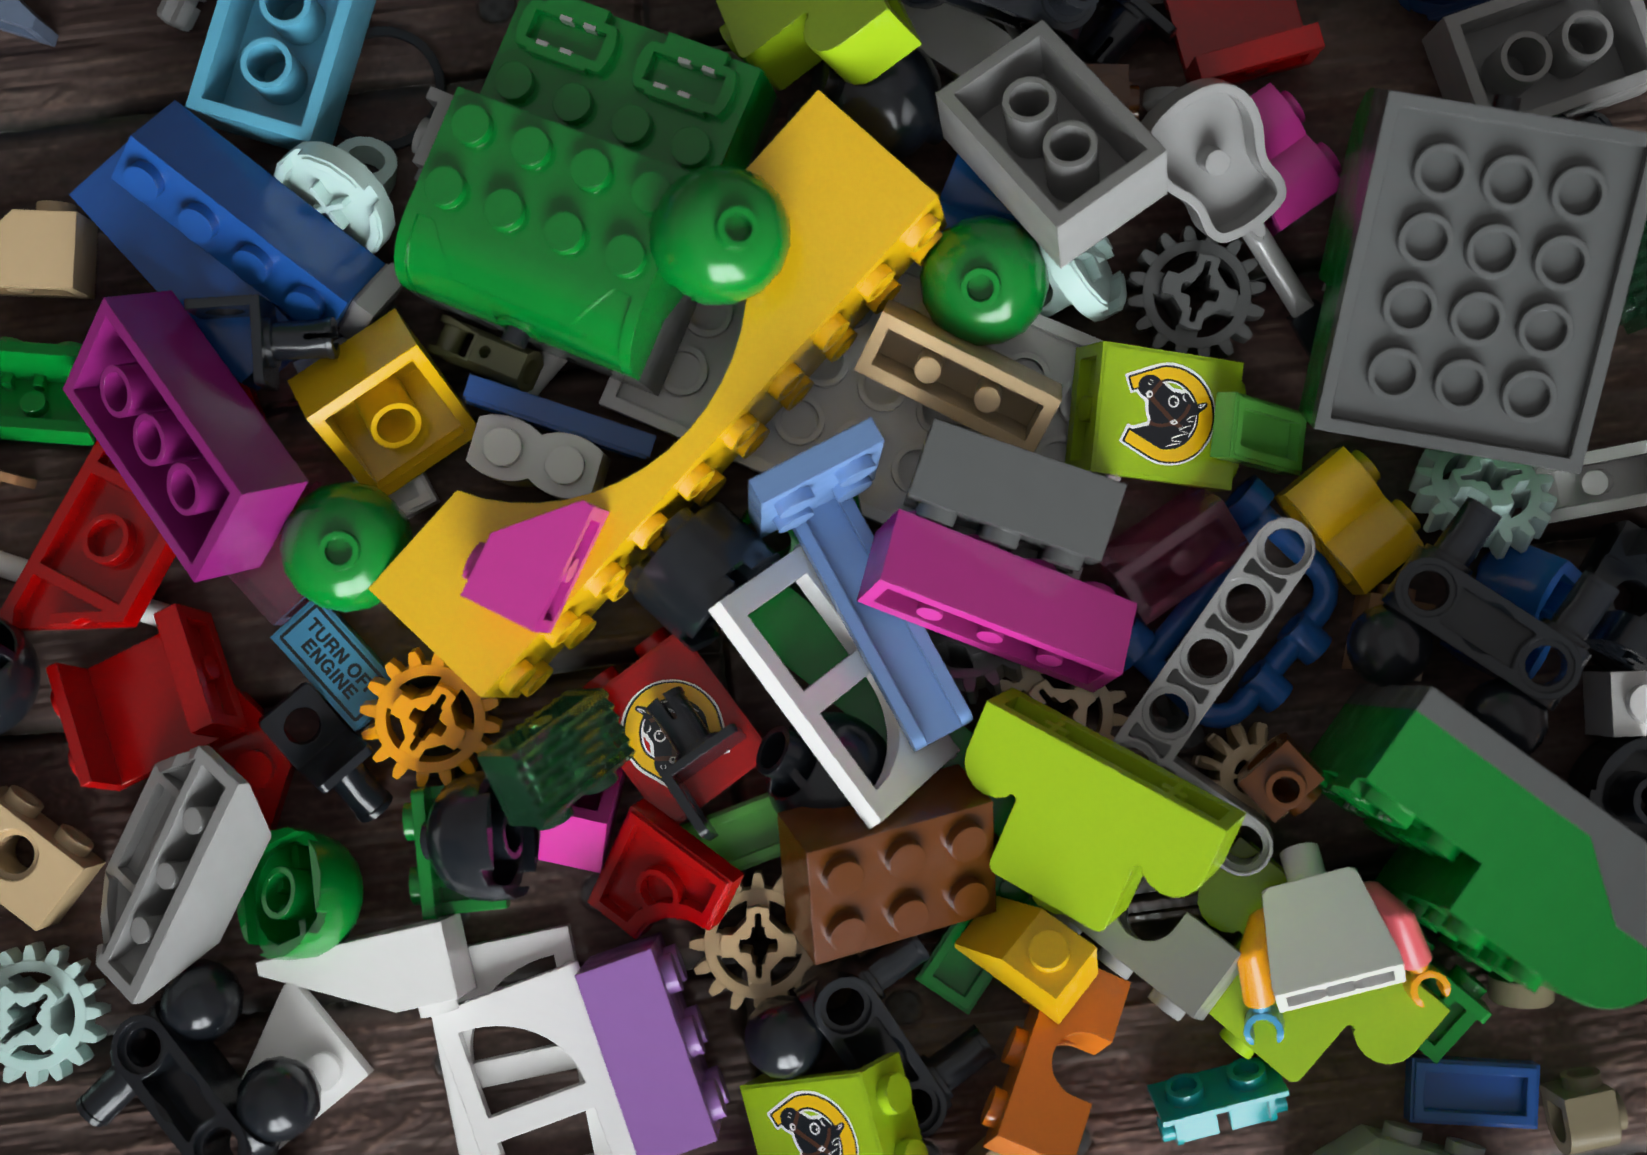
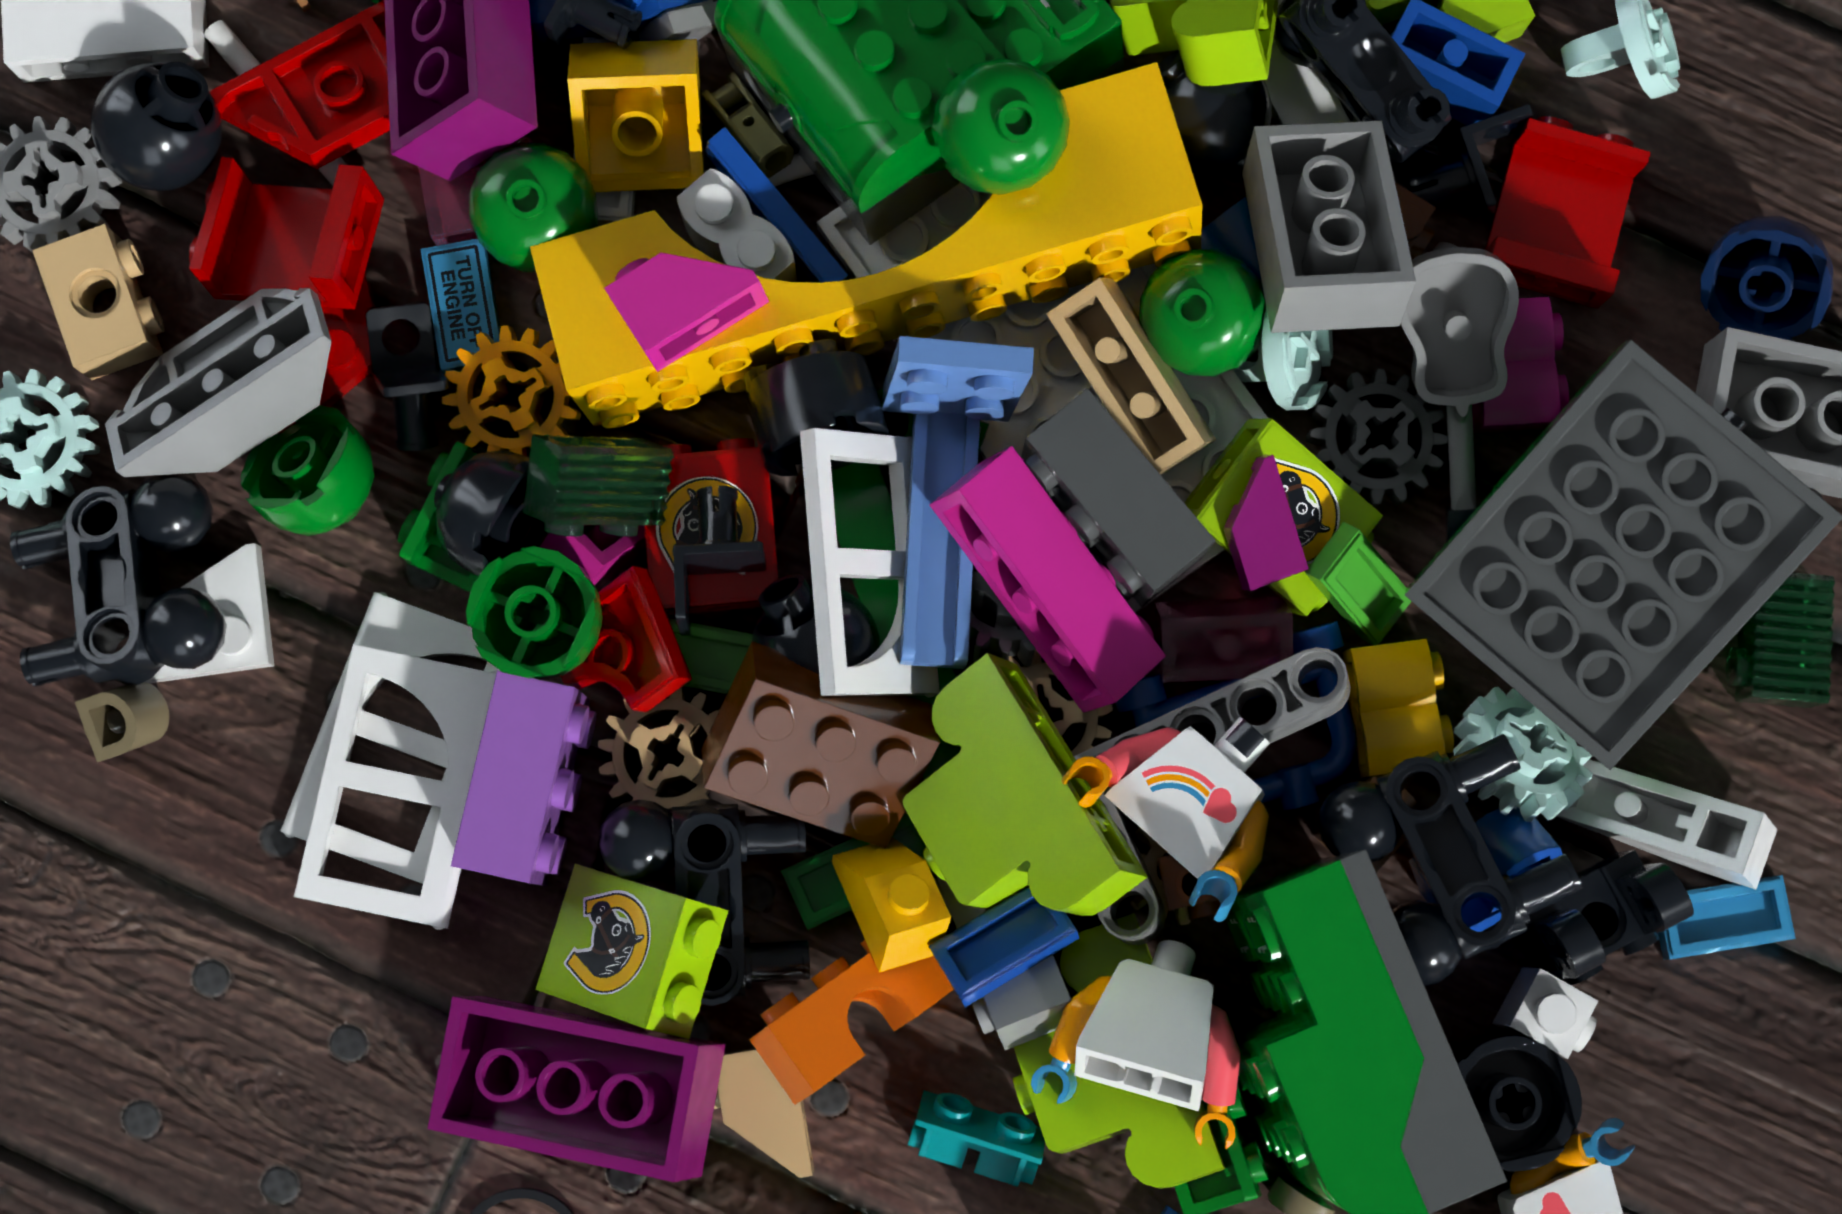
camera: 30 degrees right, 5 degrees down
white slope [256,913,477,1018] -> none
none -> green cylinder [466,546,603,680]
none -> blue tile [929,886,1080,1007]
none -> torso [1062,717,1270,922]
none -> magenta tile [1223,455,1309,591]

